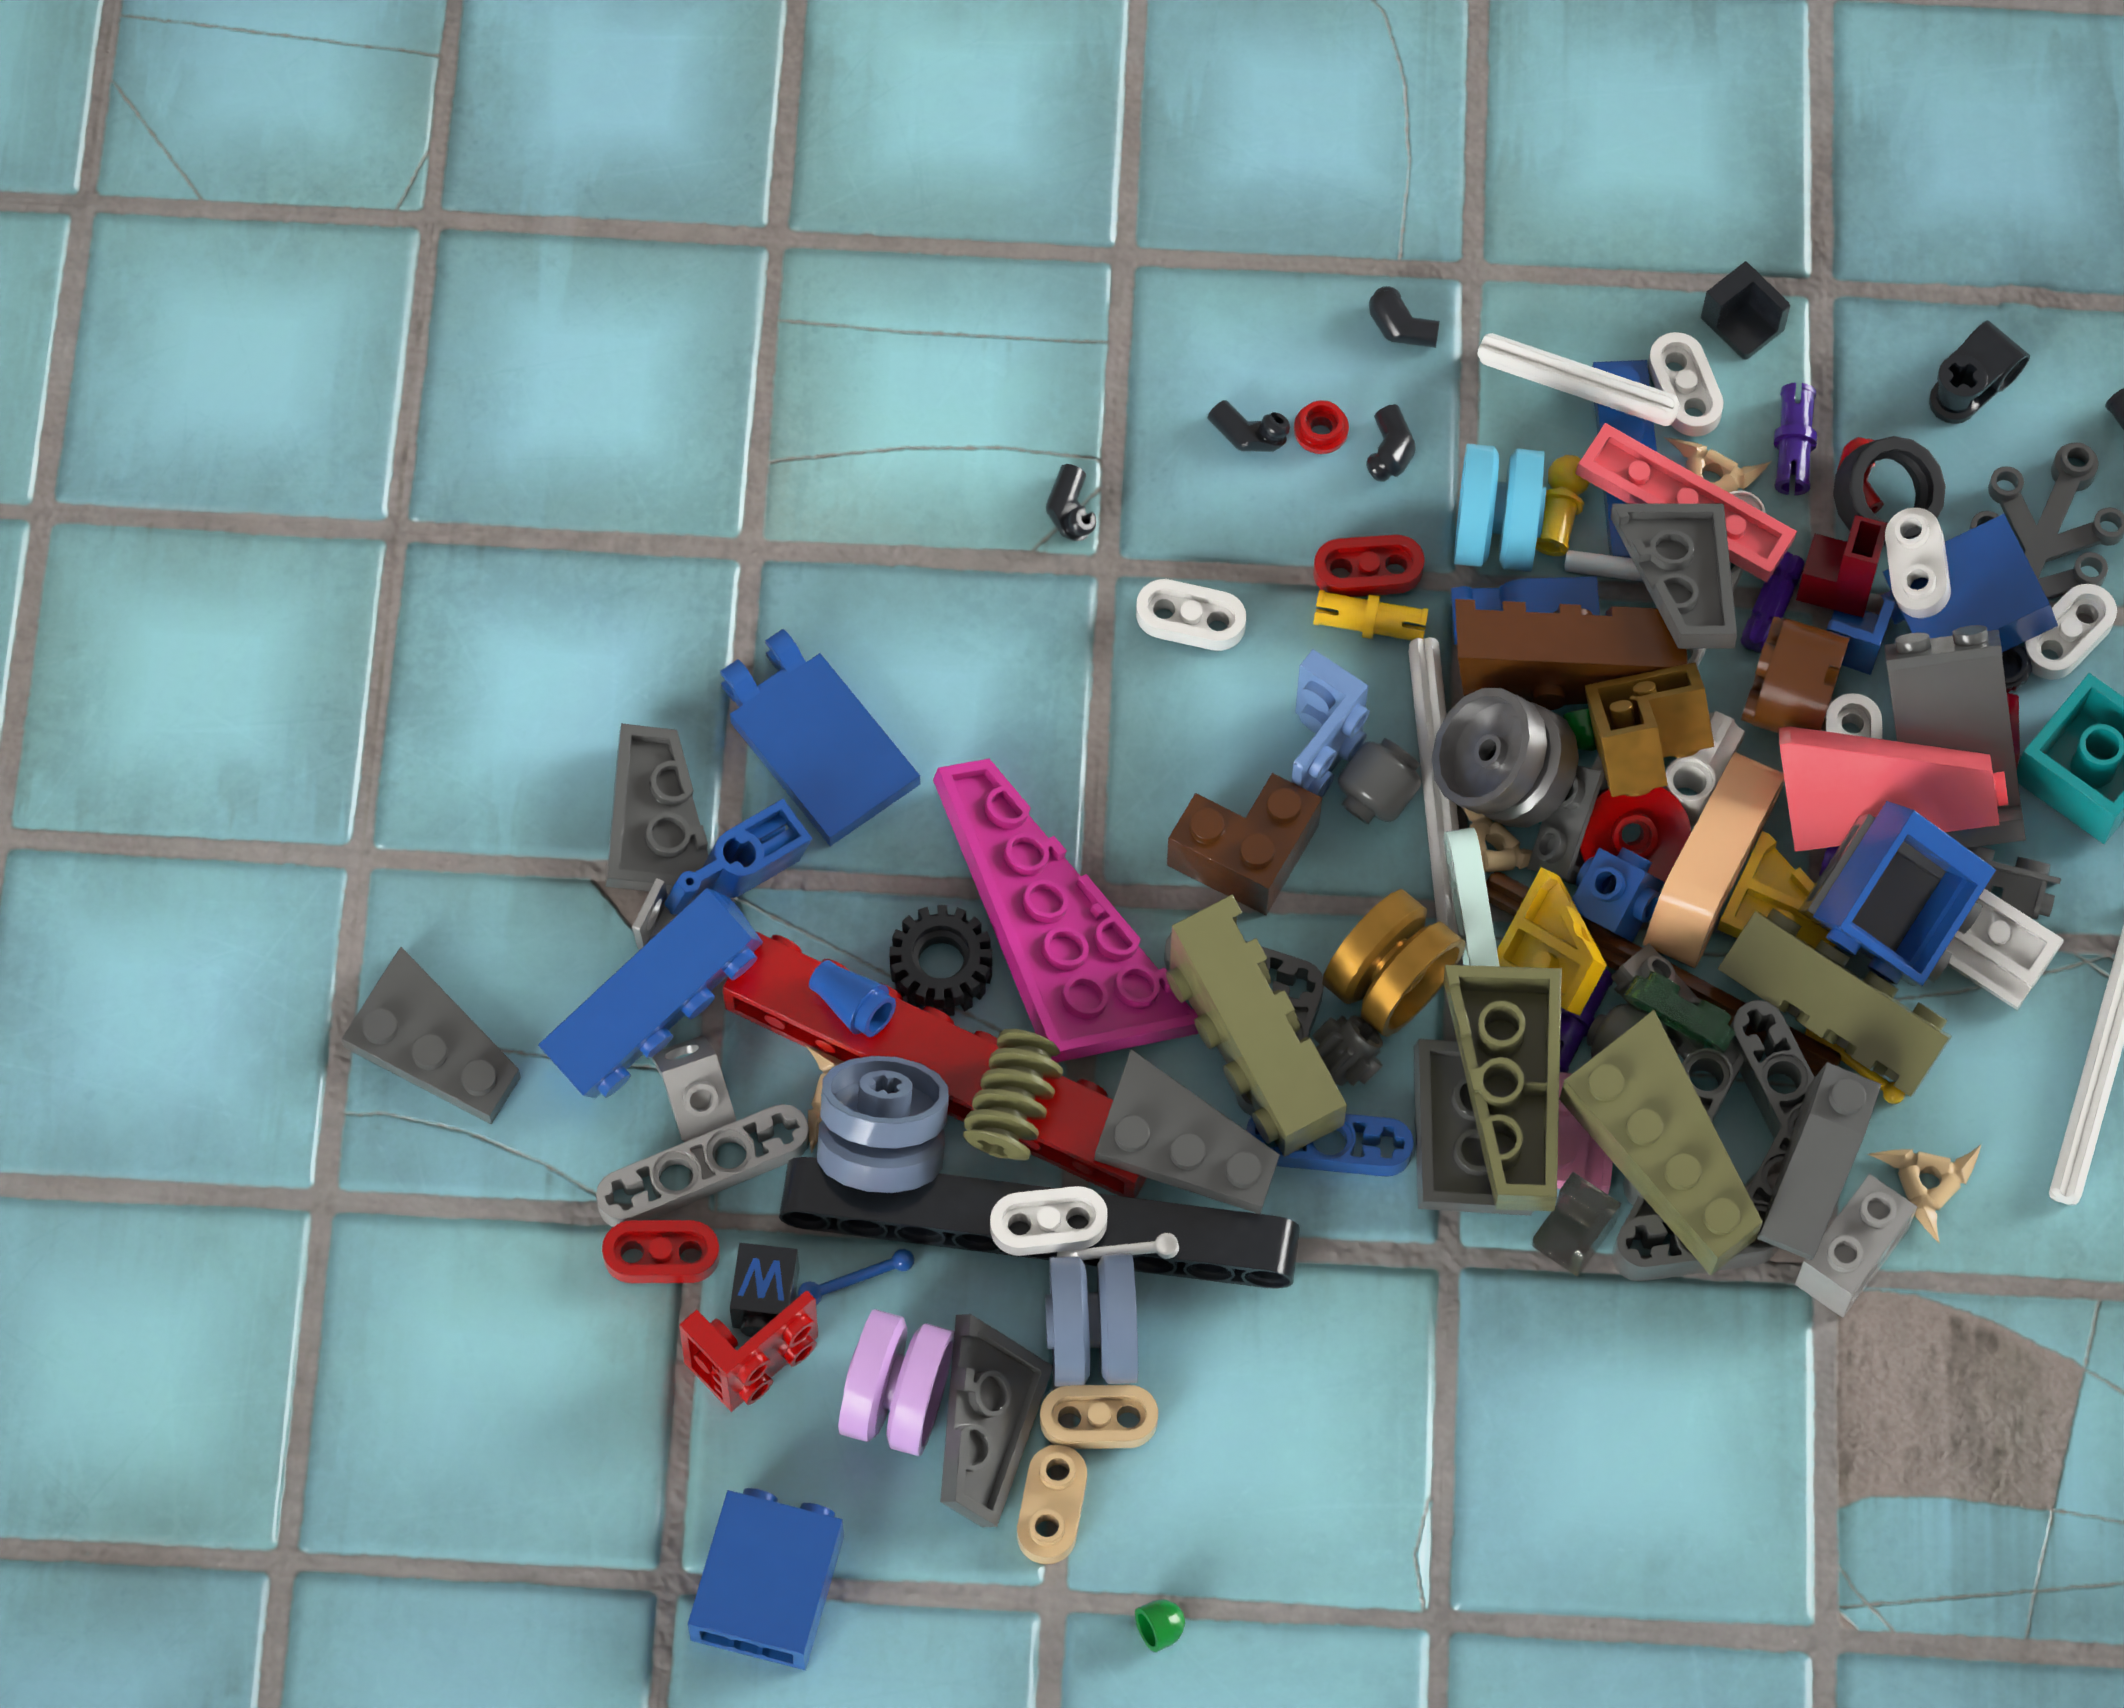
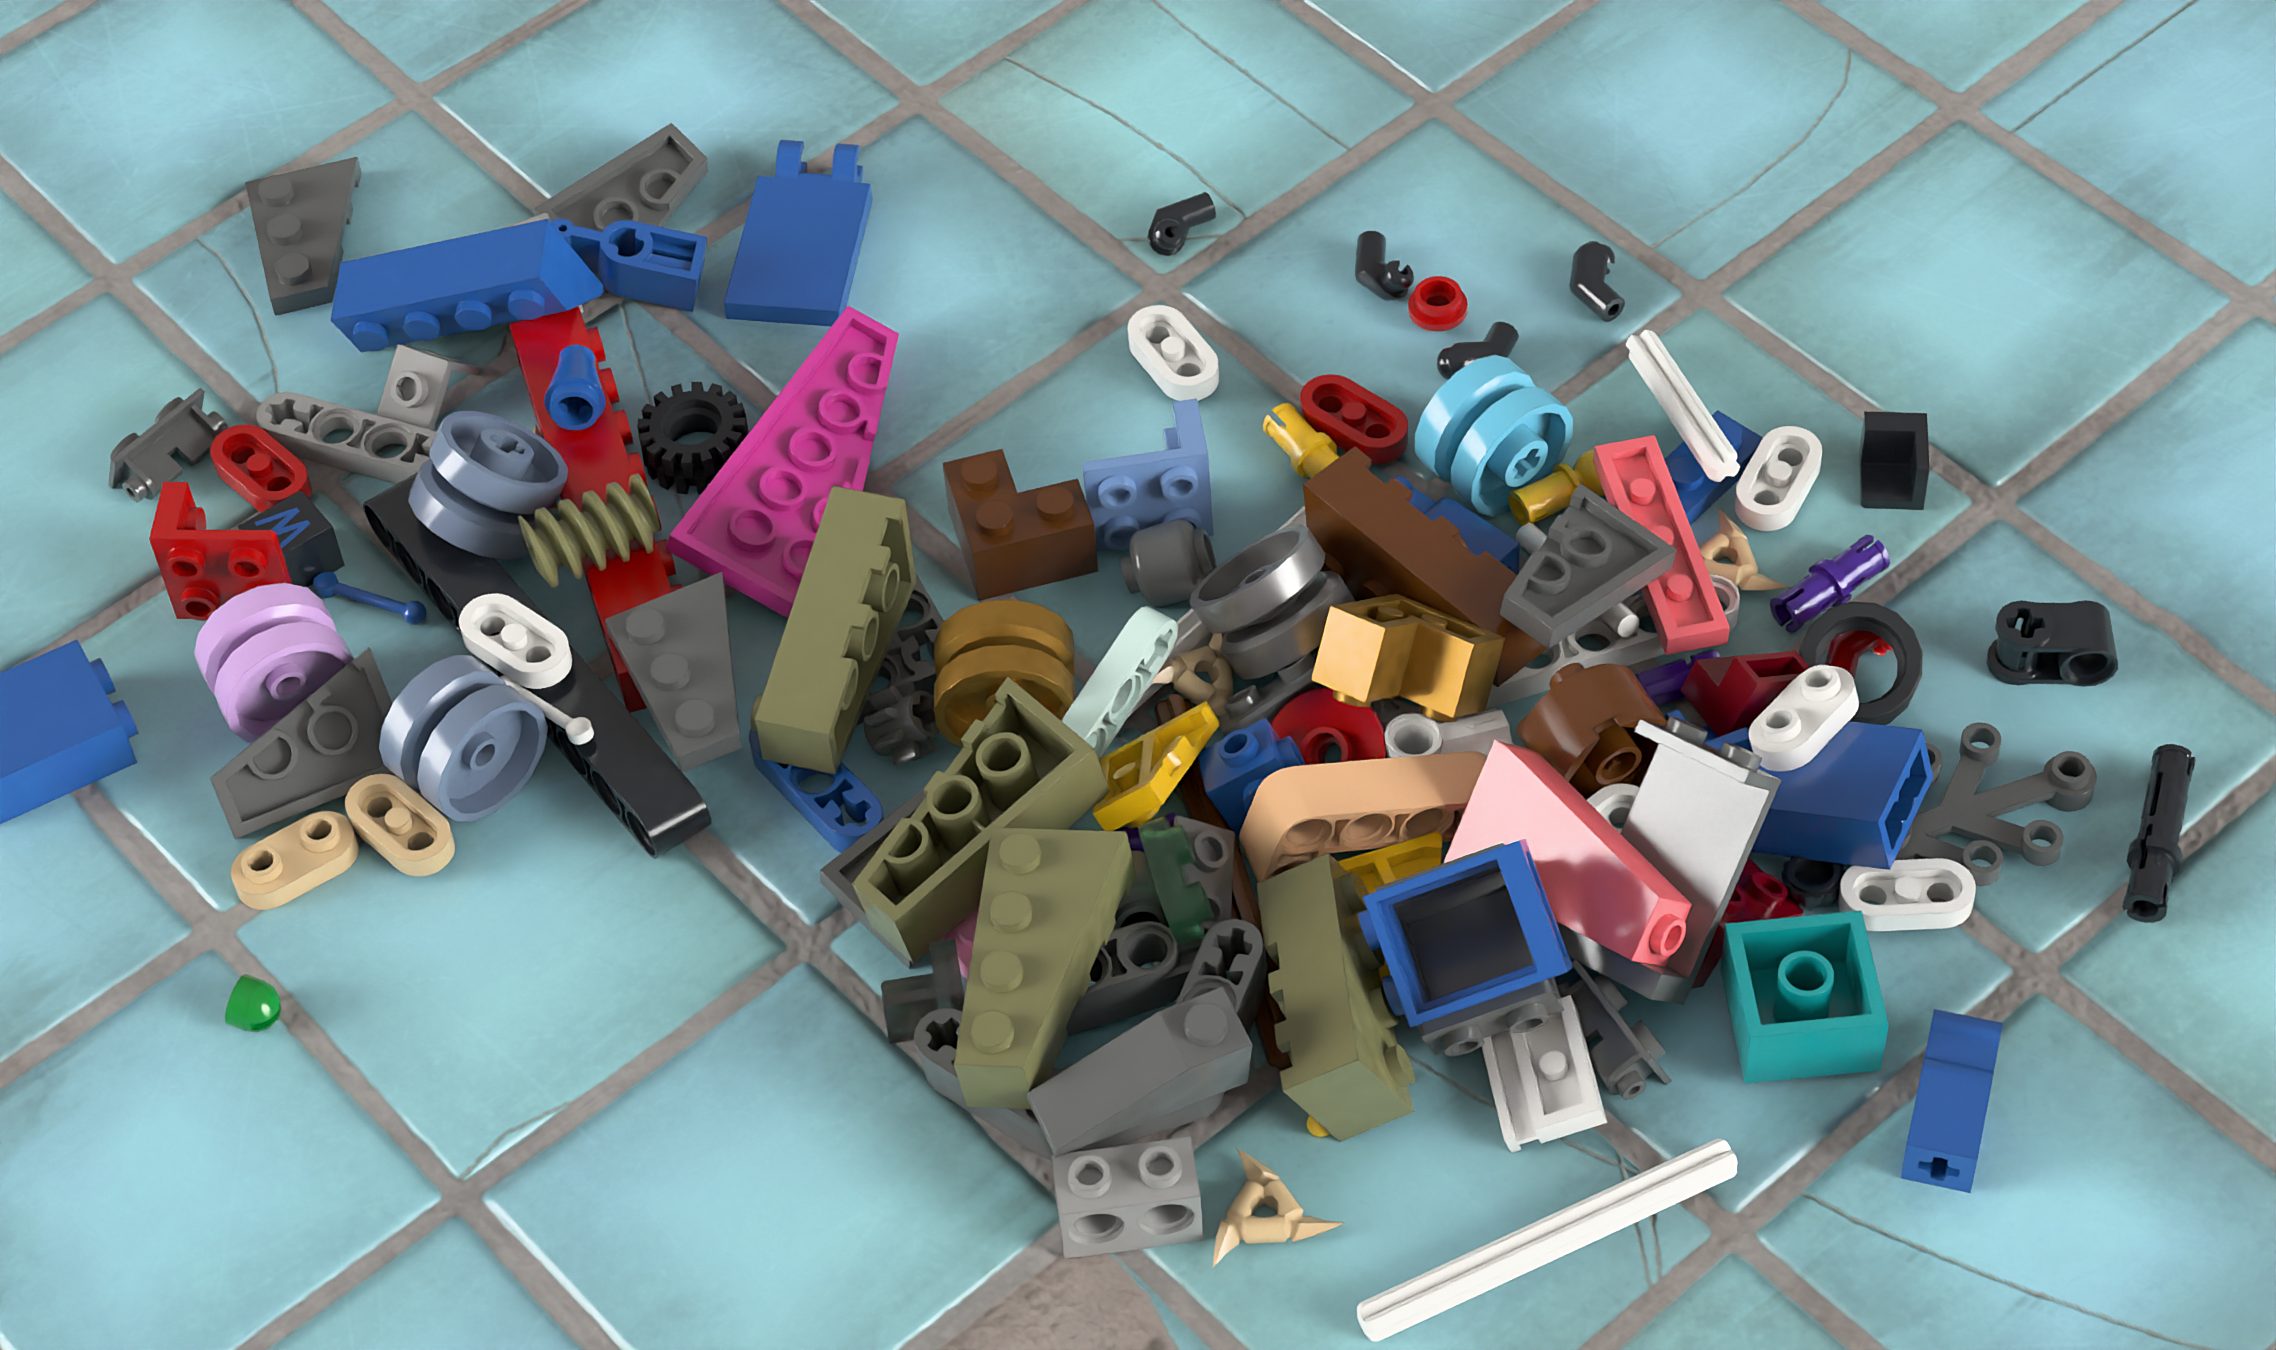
camera: 50 degrees right, 15 degrees down
none -> dark grey hinge [108,387,228,502]

